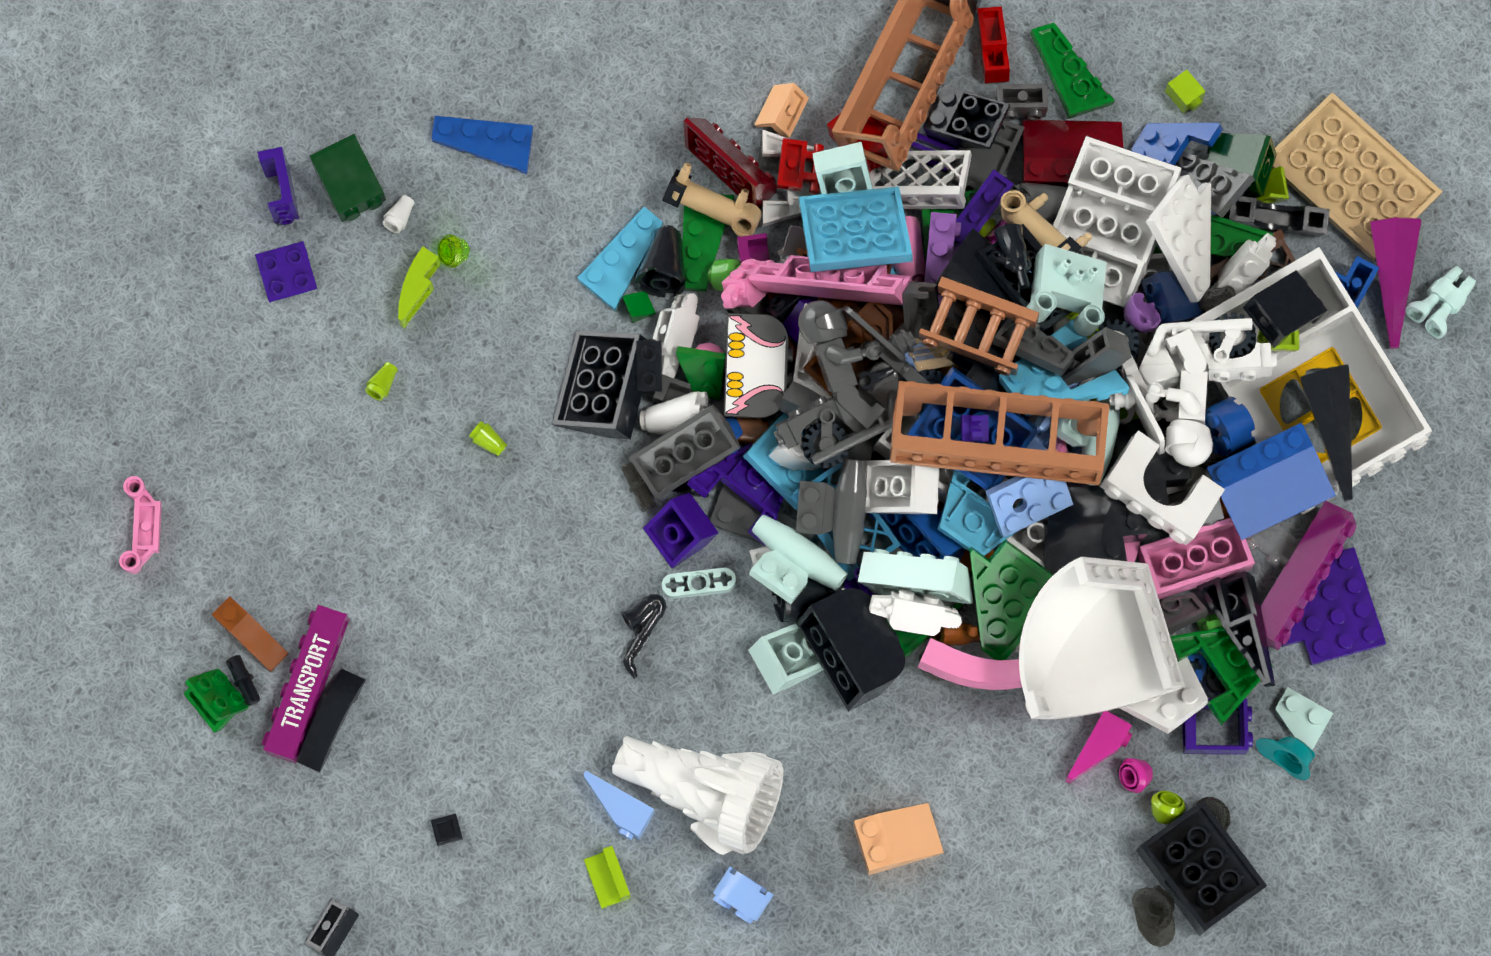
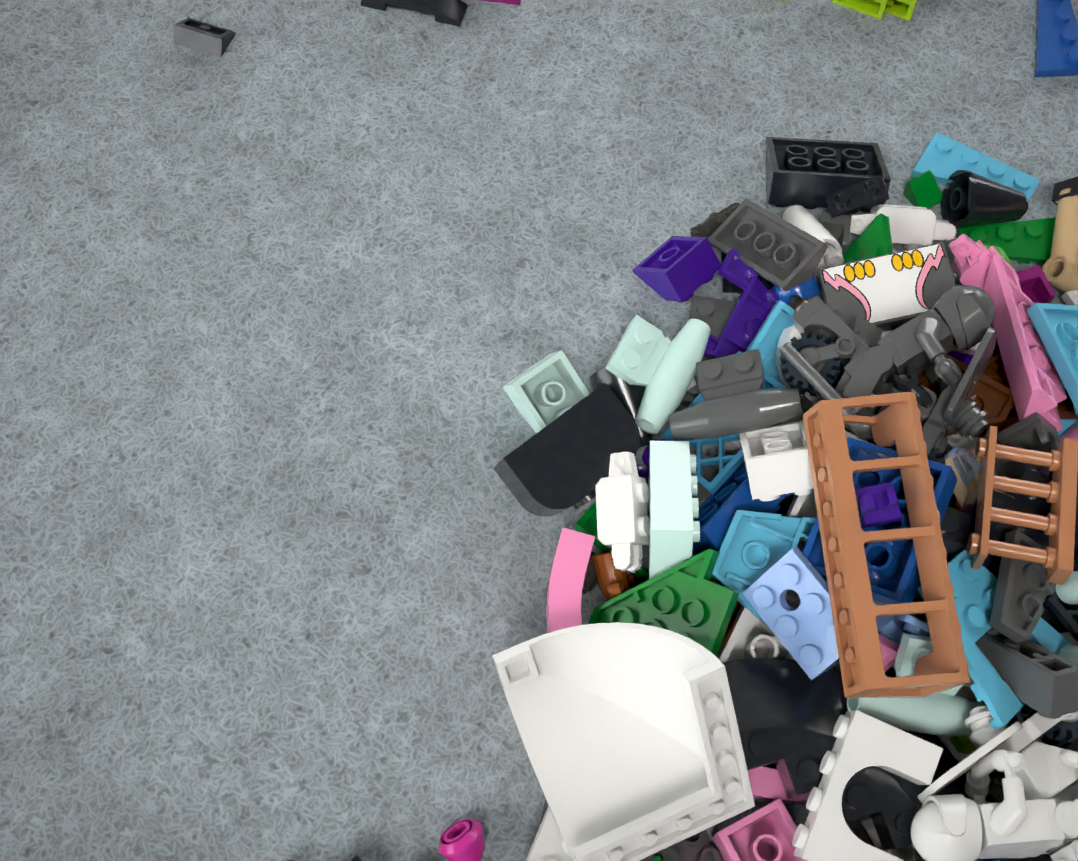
camera: 80 degrees right, 10 degrees down
black tile [431,813,463,847] -> none
clear neon green cone [437,234,470,268] -> none
lime cone [469,421,508,456] -> none
light blue slope [583,771,655,840] -> none
lime panel [584,845,631,909] -> none
white cone [612,736,784,855] -> none
black piece [621,594,667,679] -> none
light aqua beam [662,568,736,599] -> none
light blue brick [713,866,774,924] -> none
light nougat slope [853,803,944,876] -> none
dark pink slope [1065,711,1133,784] -> none

